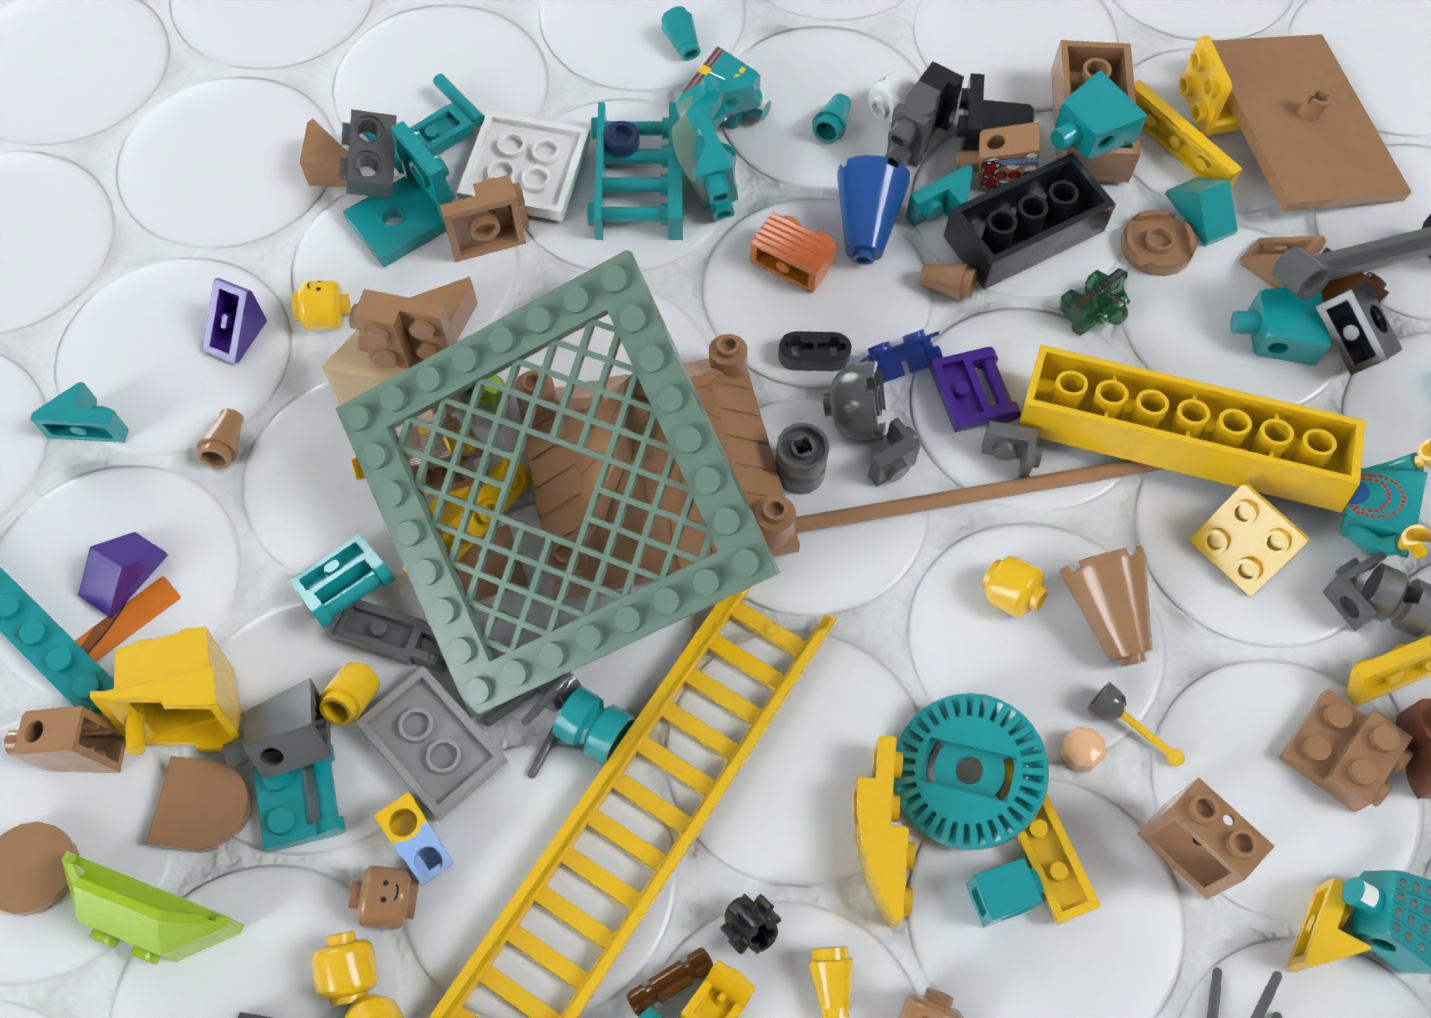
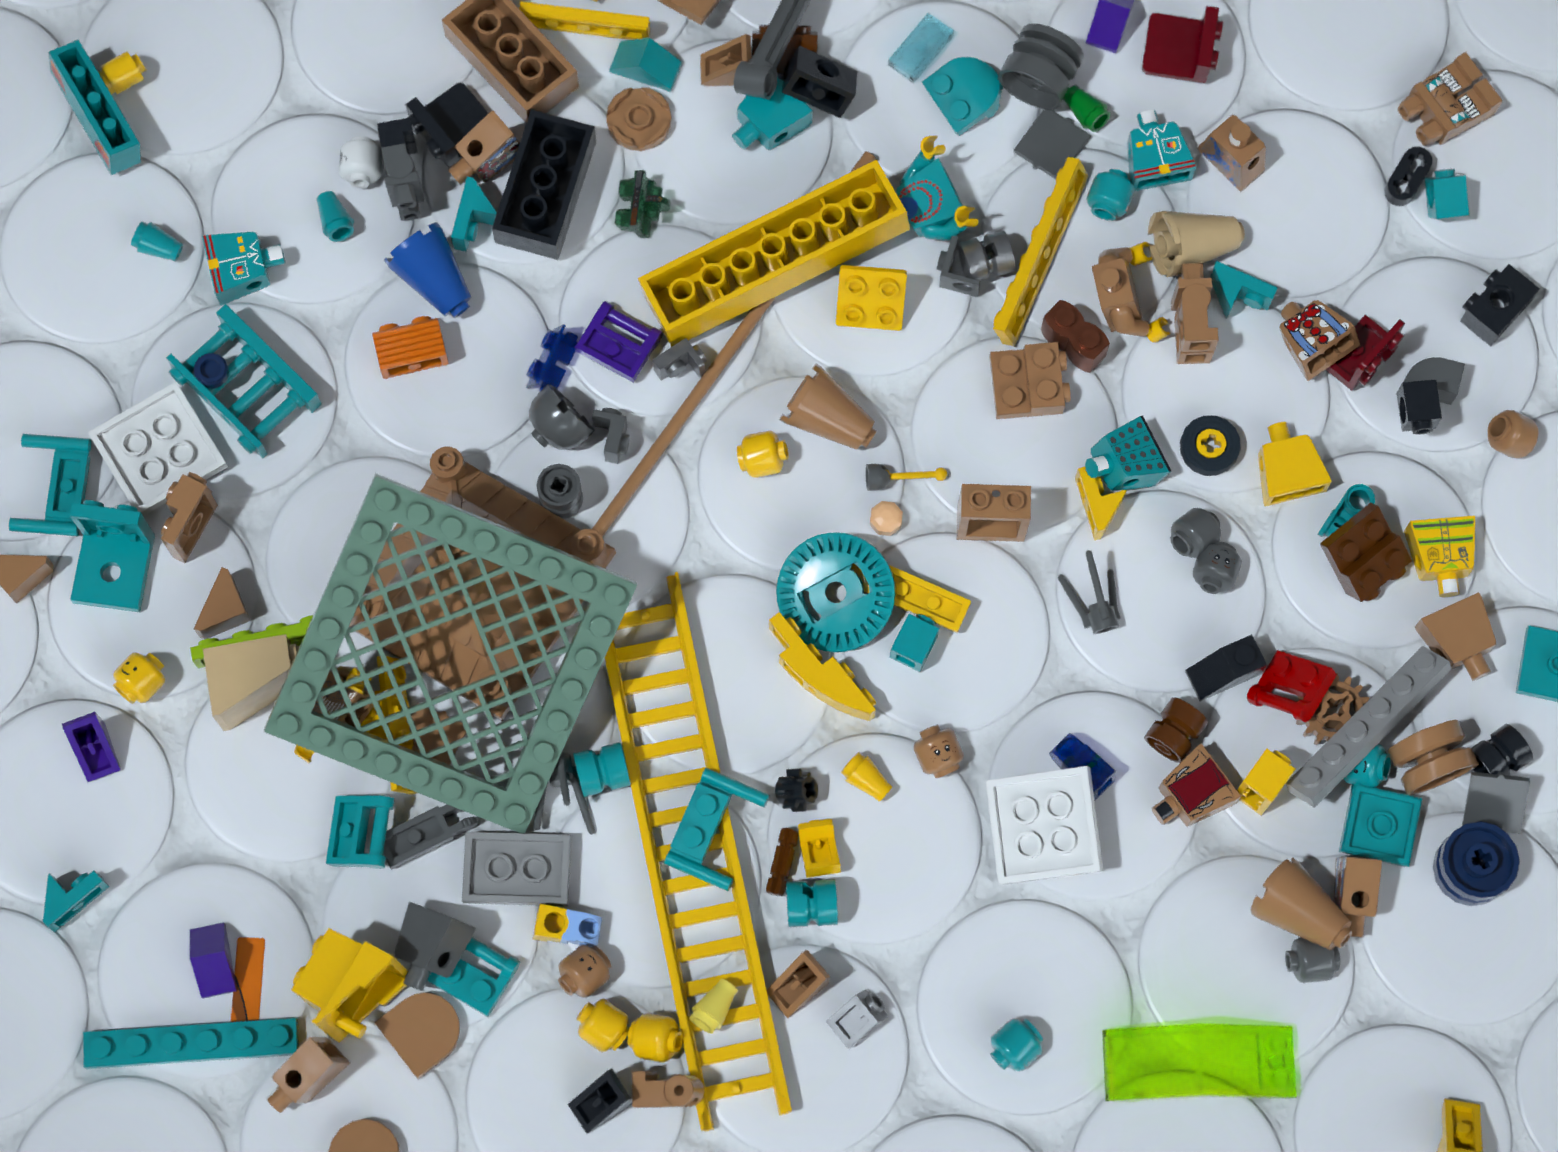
camera: 45 degrees left, 10 degrees up
lime wedge [62,851,244,965] -> none
medium nougat cone [197,408,244,469] -> none
yellow brick [319,662,380,726] -> none
dark grey brick [339,109,397,199] -> none
medium nougat plate [349,289,456,369] -> none
teal hips [672,73,763,221] -> none
black beam [778,331,852,371] -> none
medium nougat cone [920,264,977,301] -> none
teal torso [1050,71,1148,159] -> none
none -> teal plate [664,768,770,891]

